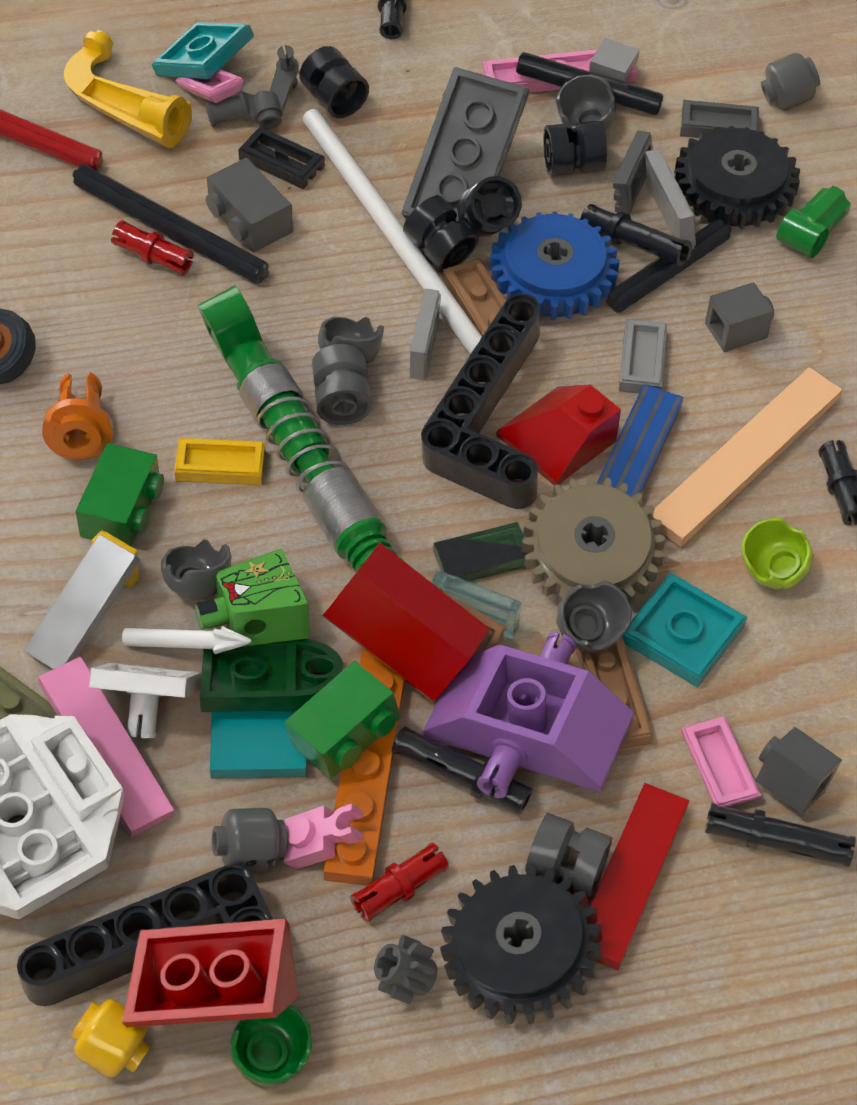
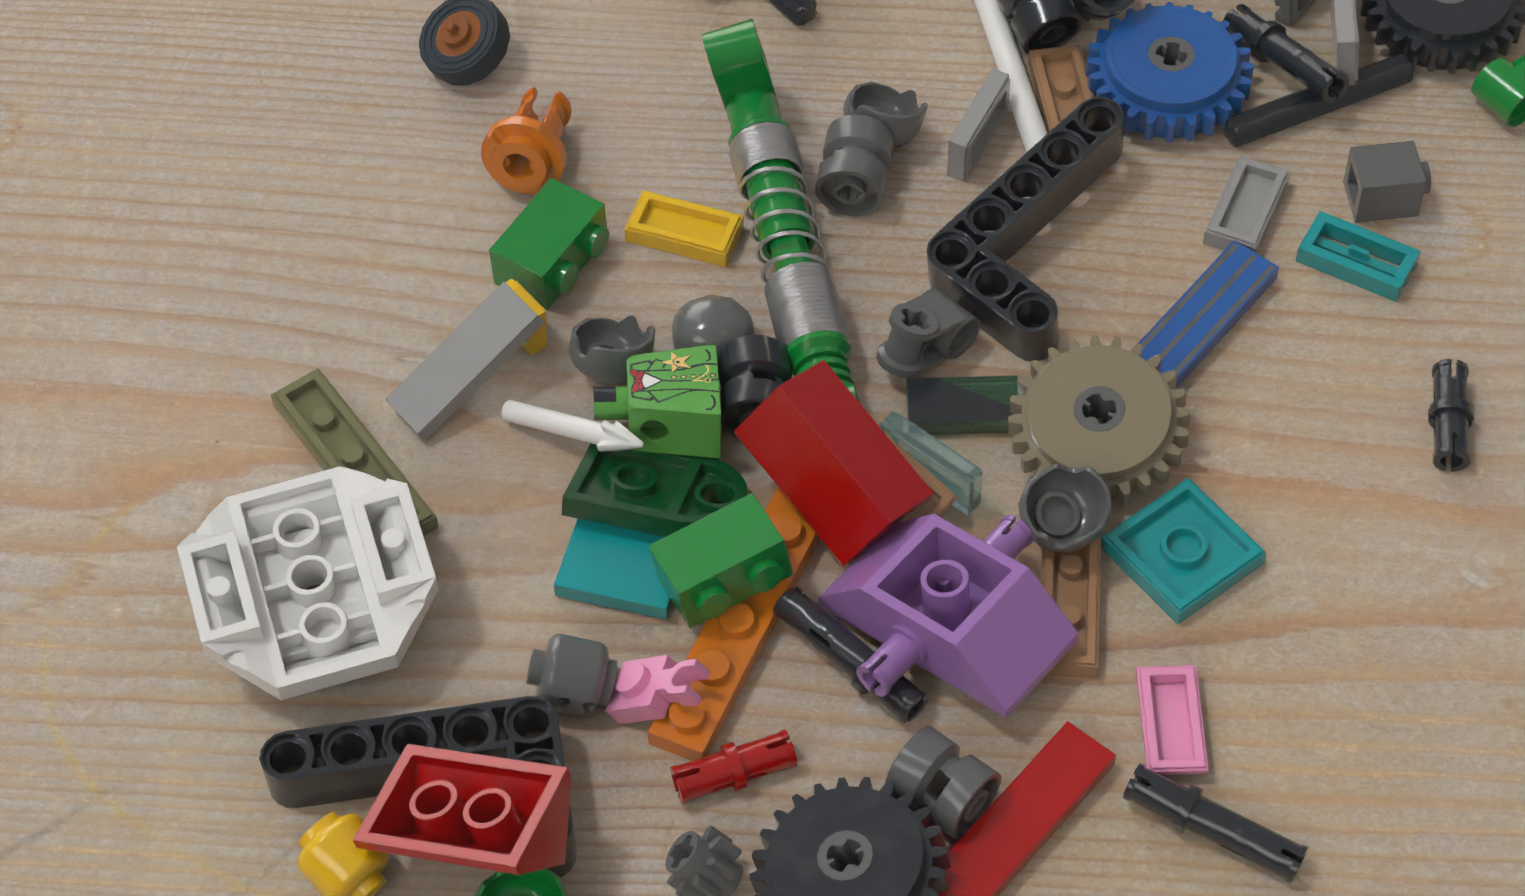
camera: 20 degrees right, 0 degrees up
bright pink tile [38,656,174,838] -> none
white tile [89,663,202,738] -> none
red slope [496,384,621,486] -> none
light nougat tile [650,367,842,547] -> none
lime hair [741,517,814,590] -> none
dark grey brick [755,727,842,814] -> none
none -> dark grey hair [672,295,755,379]
none -> black wheel [720,335,792,438]
none -> dark grey piece [876,287,981,378]
none -> teal tile [1296,211,1421,302]

